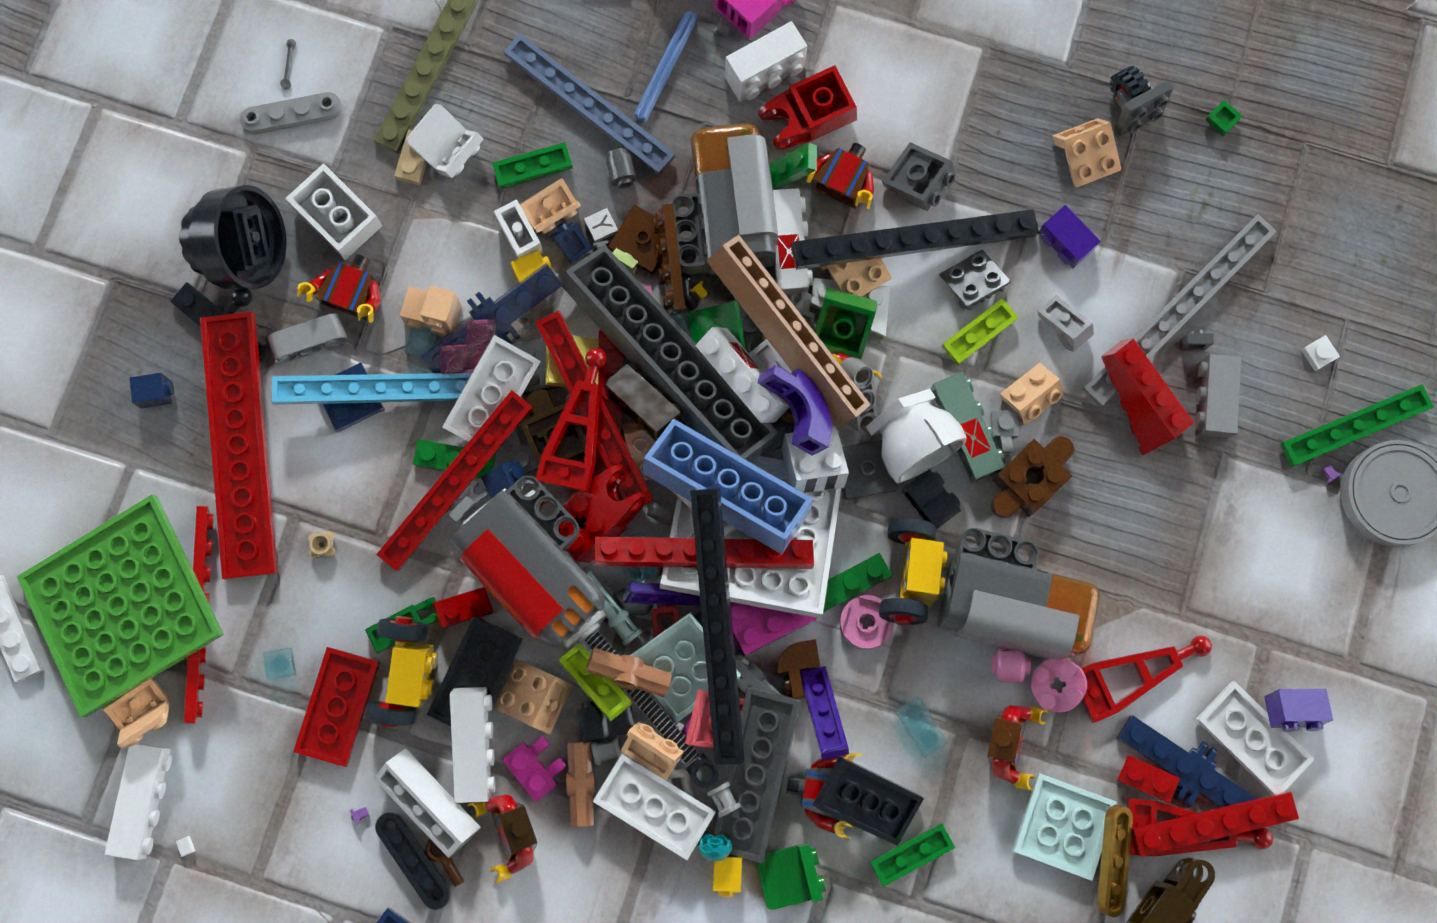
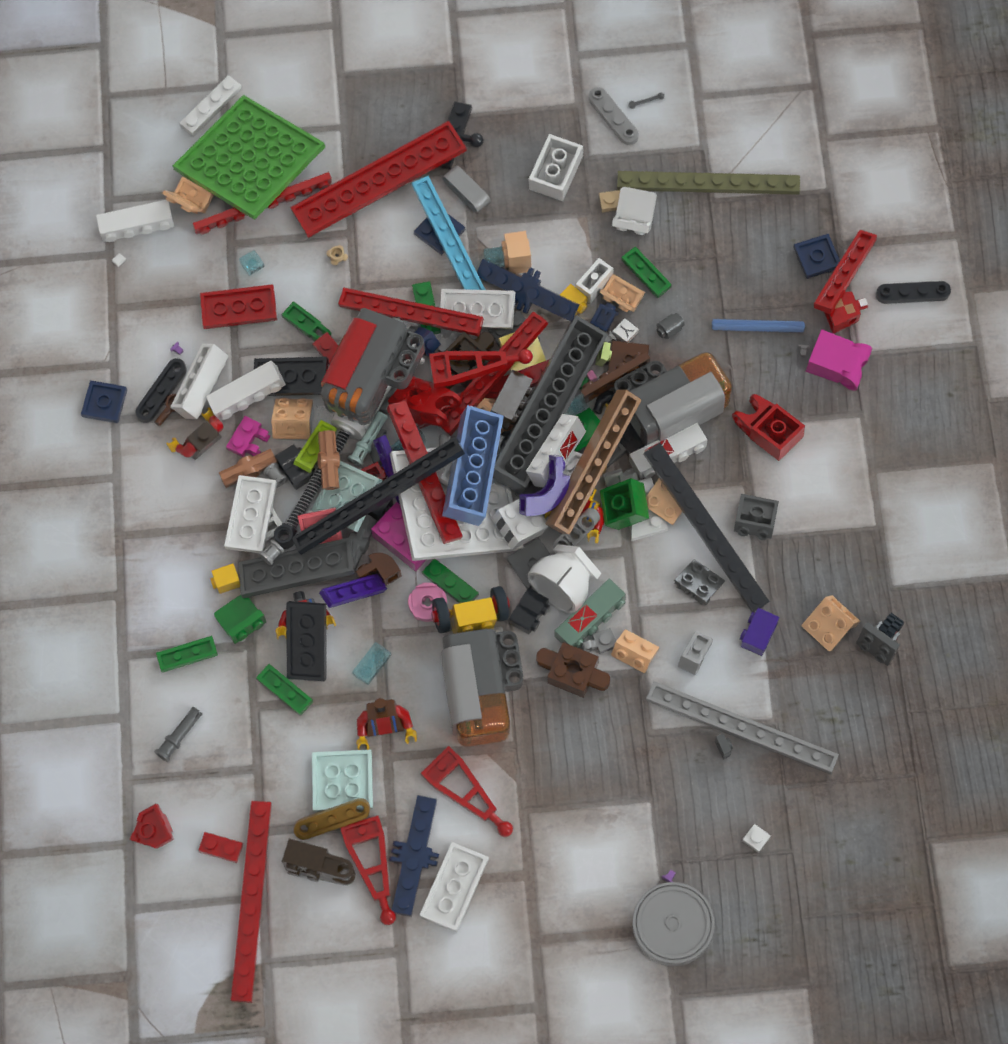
camera: 75 degrees right, 10 degrees down
dark blue brick [129,373,174,409] -> none
black piece [179,185,287,289] -> none
torso [297,254,381,323] -> none
brick [366,616,438,727] -> none
clear pink plate [440,319,496,374] -> none
sand blue plate [503,33,675,176] -> none
light nougat bracket [621,722,684,781] -> none
teal plate [698,834,732,861] -> none
white brick [725,21,807,102] -> none
green plate [769,143,817,190] -> none
torso [806,143,874,209] -> none
lime plate [942,298,1019,366] -> none
bright pink head [992,648,1031,683] -> none
bright pink plate [1031,658,1087,712] -> none
red wedge [1101,338,1194,455] -> none
red plate [1117,755,1180,804] -> none
red plate [1132,791,1299,856] -> none
light grey brick [1195,354,1241,439] -> none
green plate [1205,99,1243,137] -> none
brick [1264,689,1334,732] -> none
green plate [1280,384,1434,468] -> none

